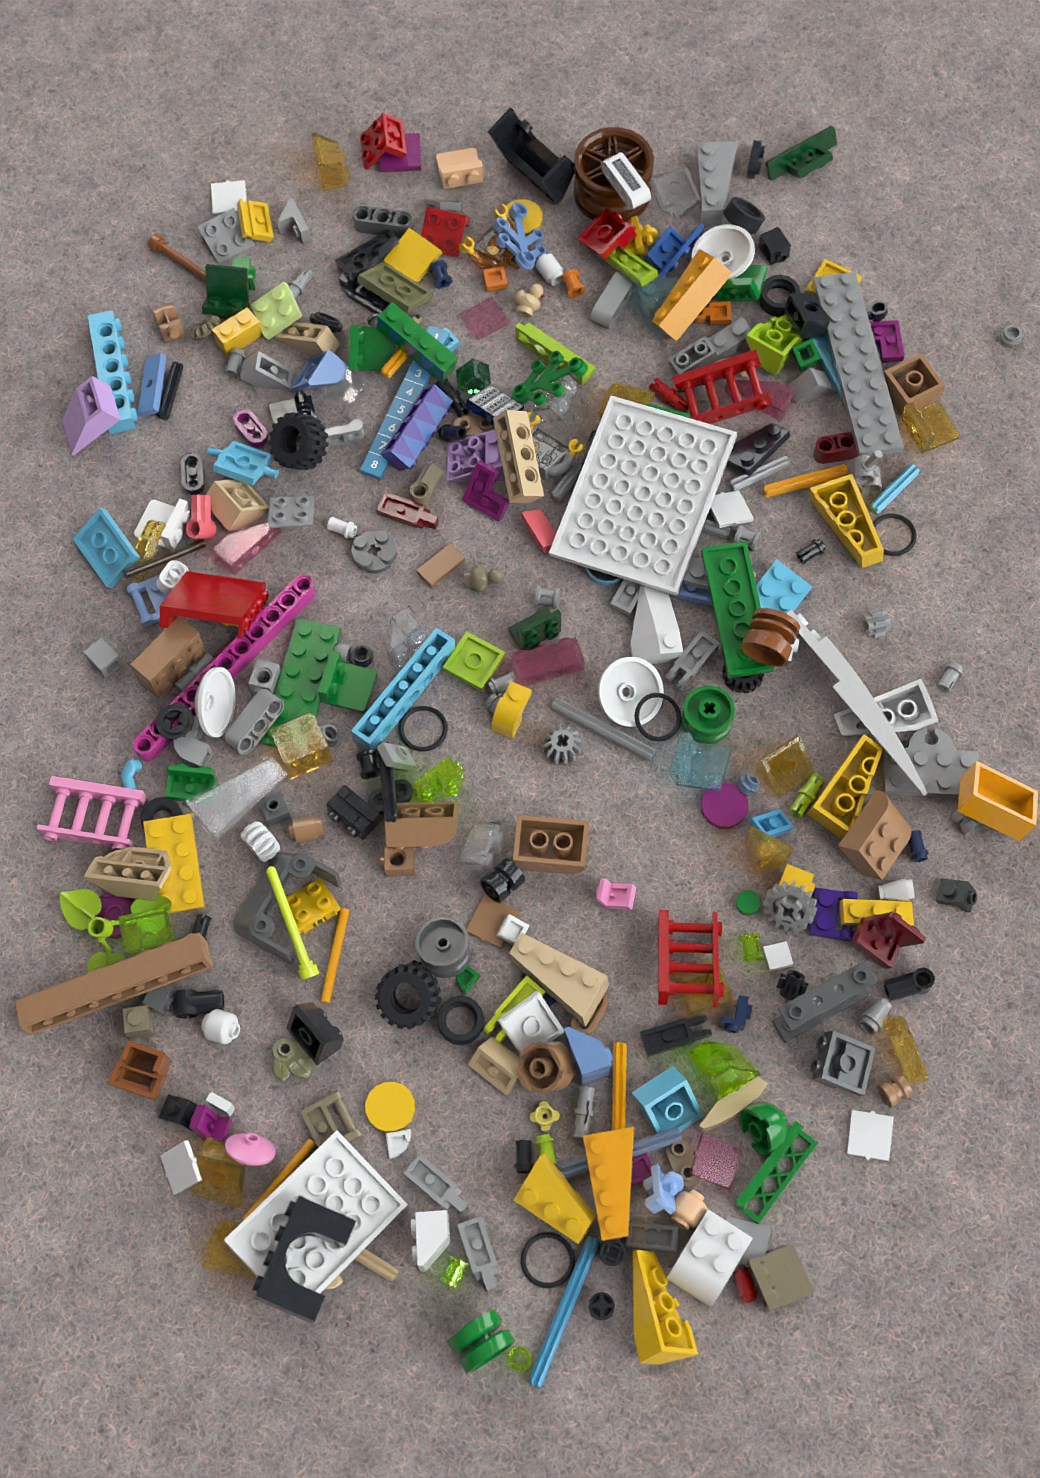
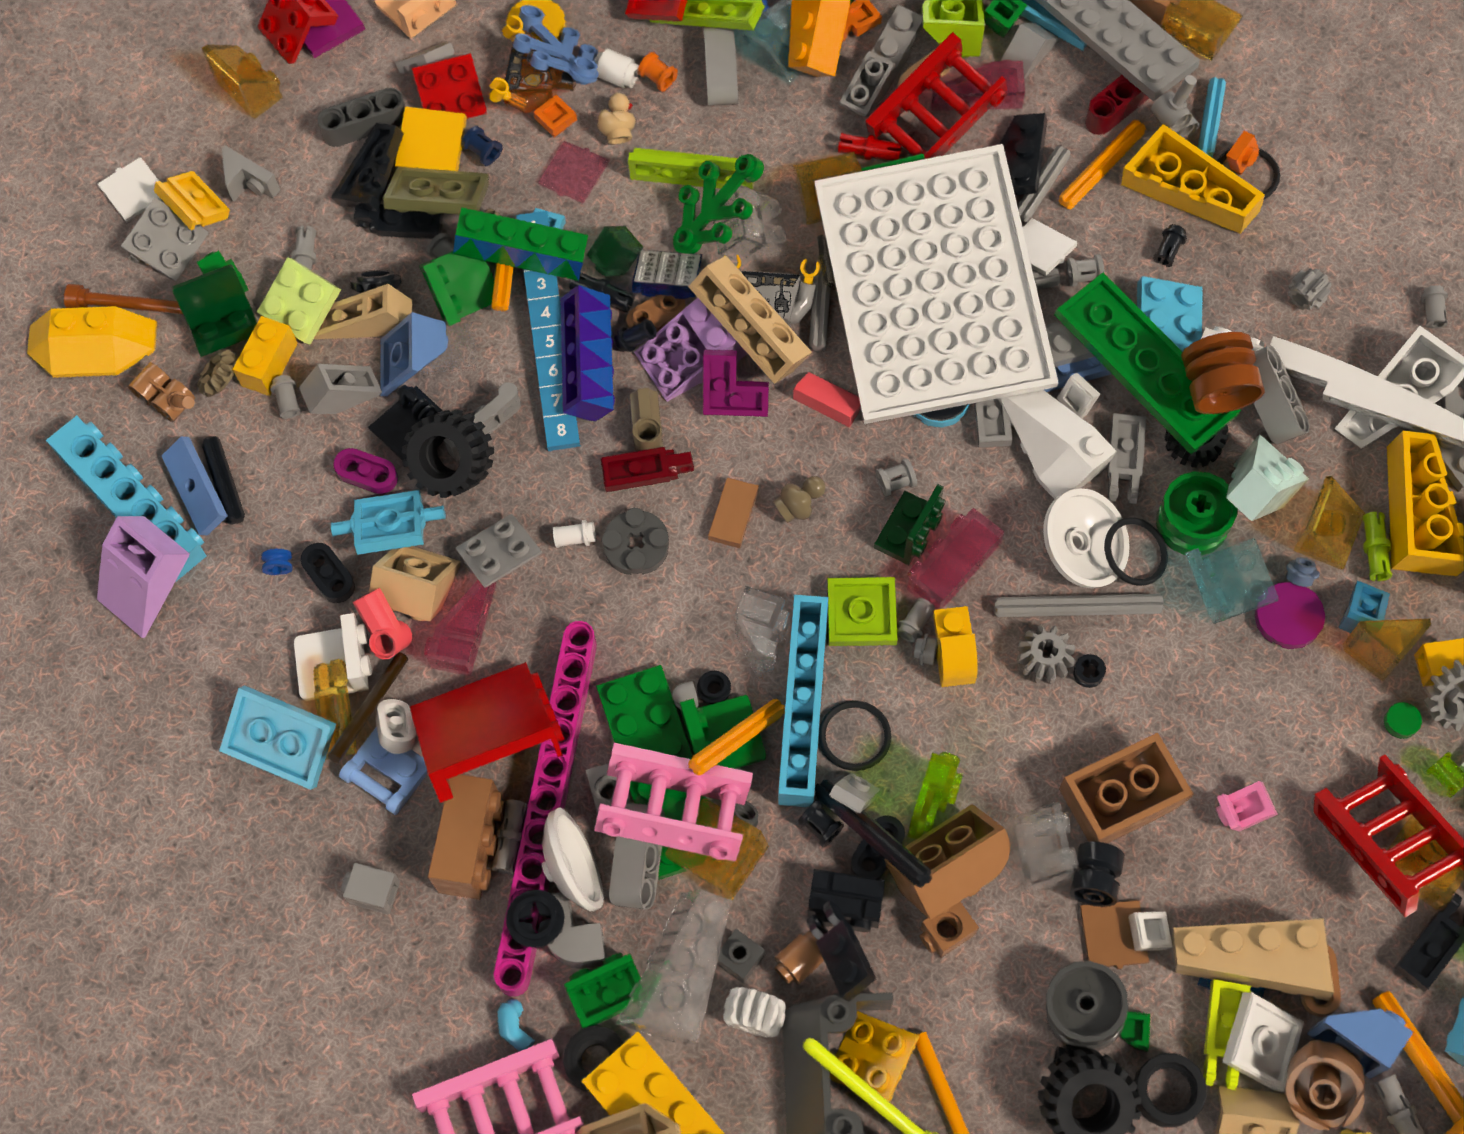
camera: 30 degrees left, 0 degrees up
none -> yellow wedge [27,306,157,378]
none -> blue bush [261,549,293,576]
none -> bright pink fence [594,743,753,862]
none -> light orange axle [688,699,785,775]
none -> black hinge [806,900,877,1002]
none -> white tile [1056,373,1100,418]
none -> black bush [1073,654,1106,688]
none -> orange plate [1226,130,1259,175]
none -> light aqua wedge [1226,434,1309,521]
none -> light grey beam [1253,345,1310,445]

